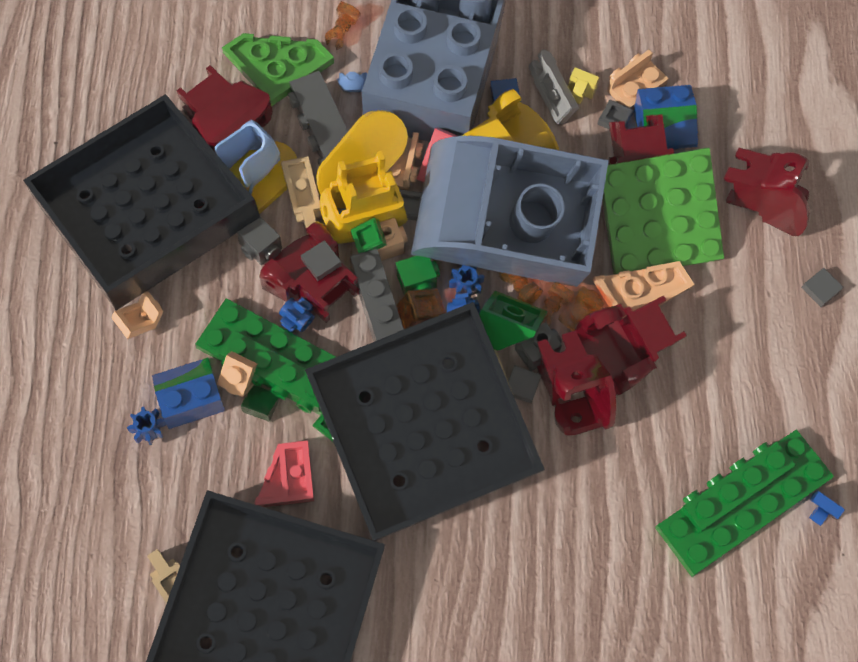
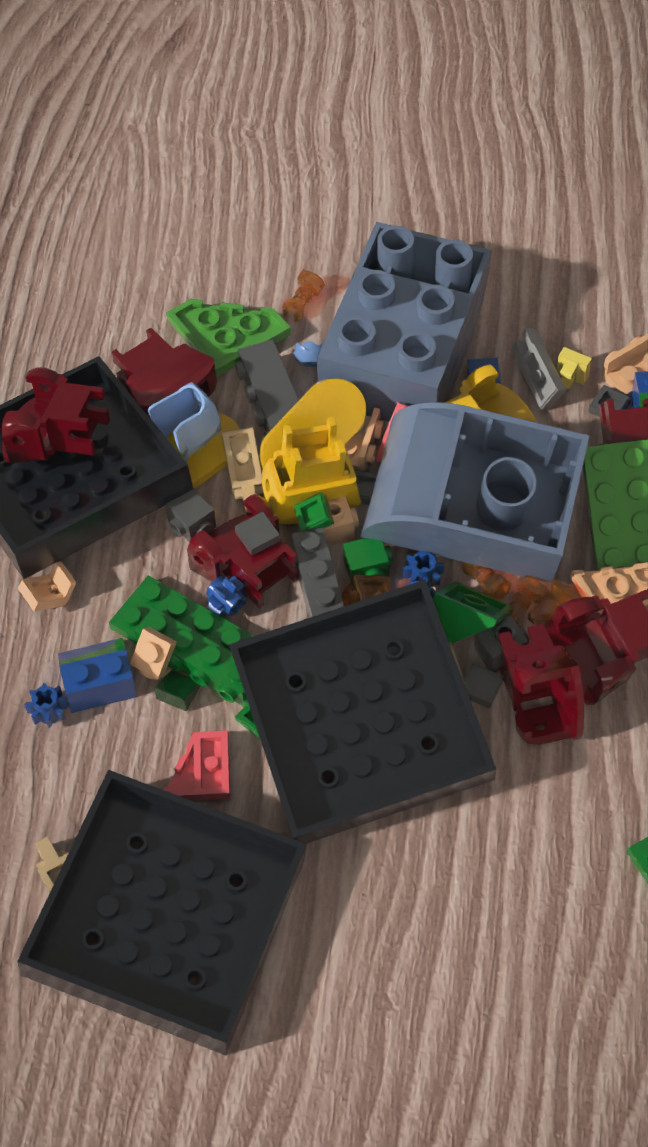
camera: 10 degrees right, 10 degrees down
none -> dark red piece [2,367,110,464]

